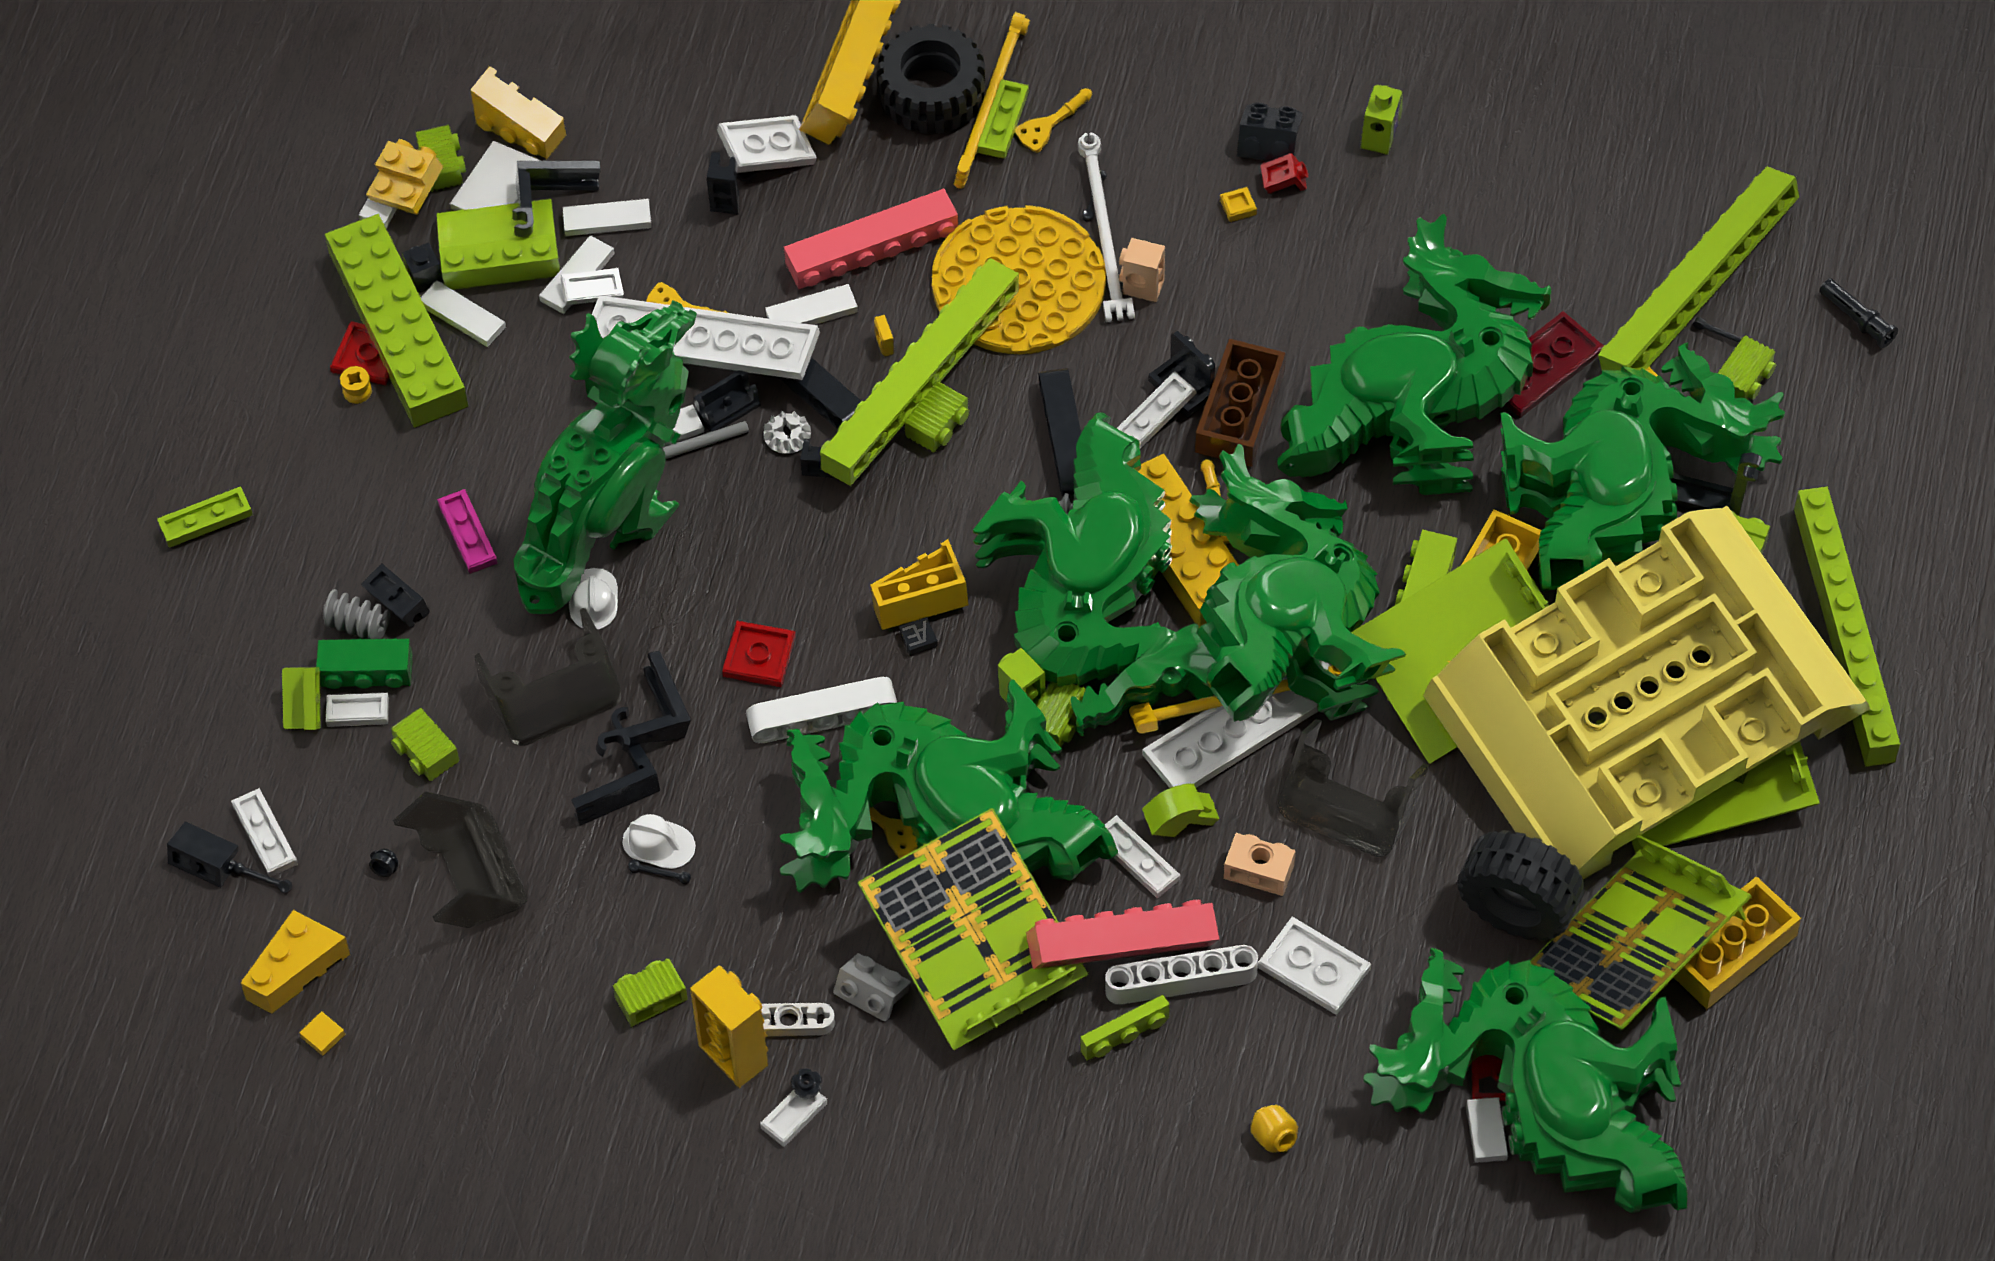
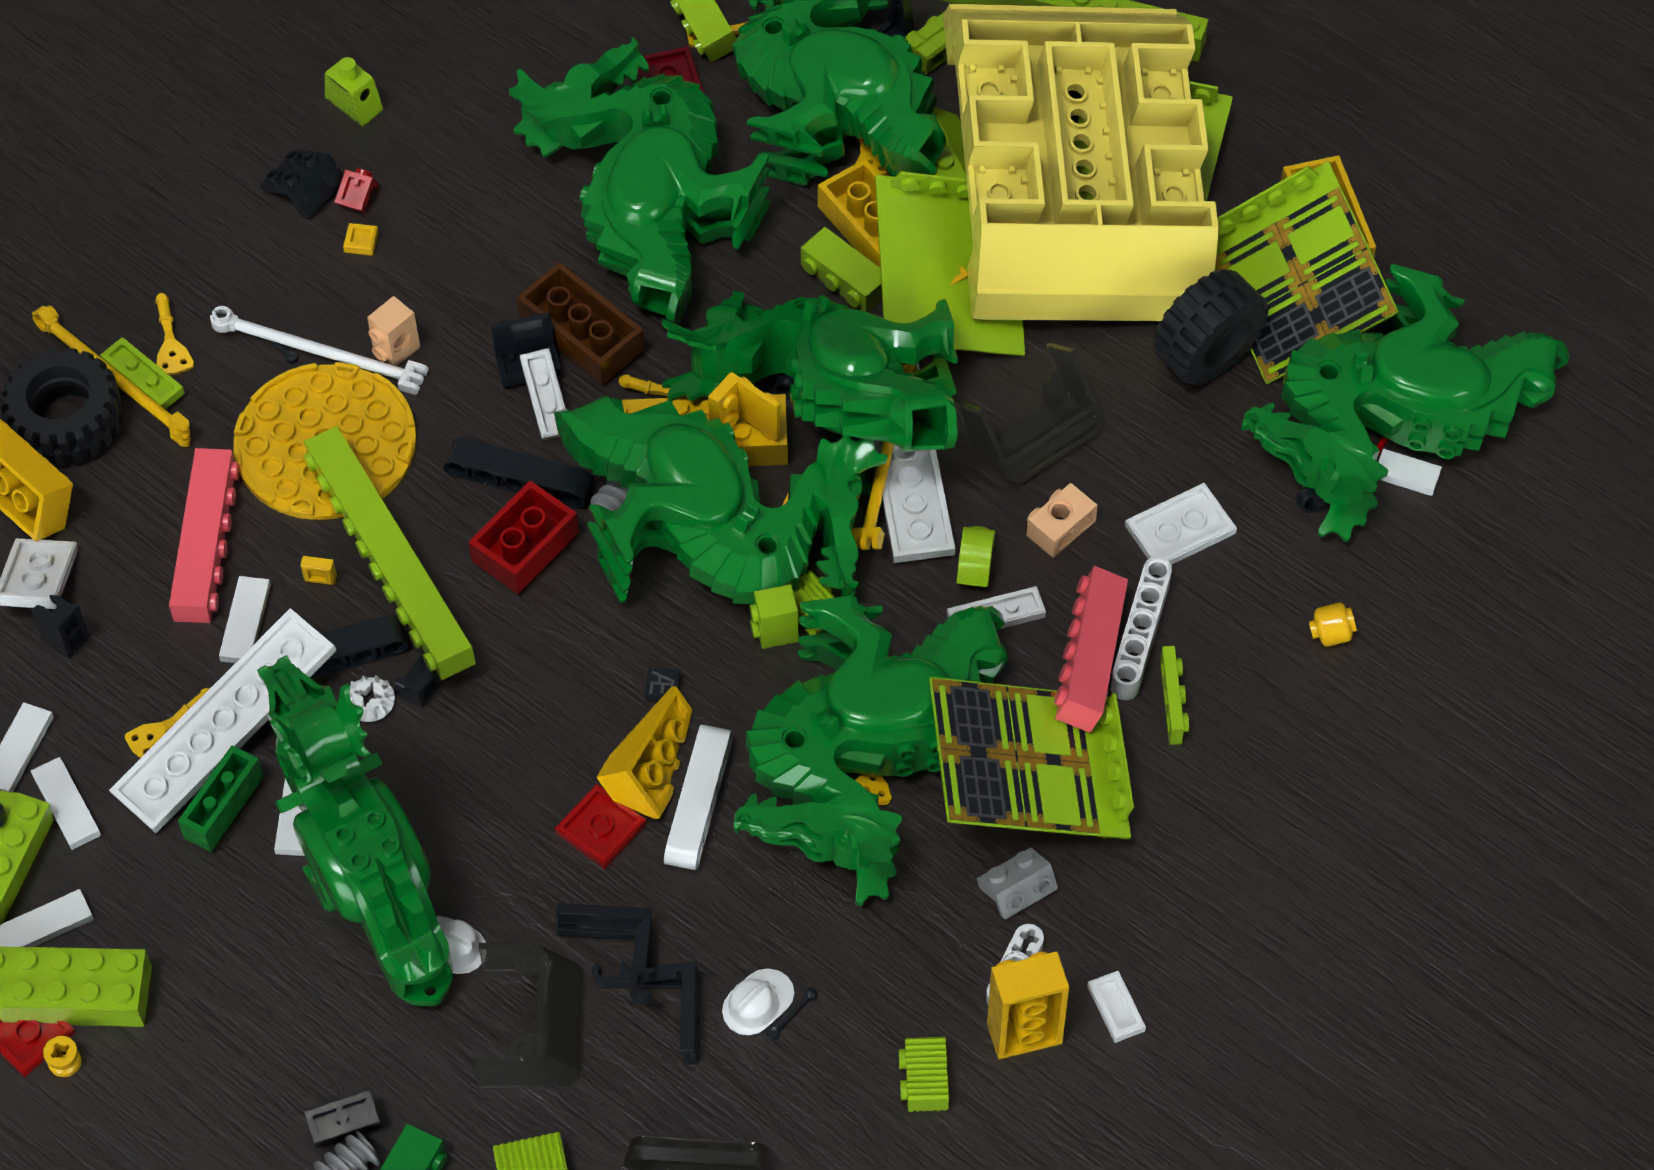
camera: 65 degrees left, 0 degrees up
dark pink tile [437,489,498,574] -> none
white tile [560,268,624,305] -> none
black plate [790,1068,822,1099] -> none
yellow wedge [870,539,969,630] -> none
lime brick [905,381,969,452] -> none
none -> red brick [468,481,579,594]
none -> yellow wedge [596,686,692,819]
none -> yellow bracket [708,372,781,440]

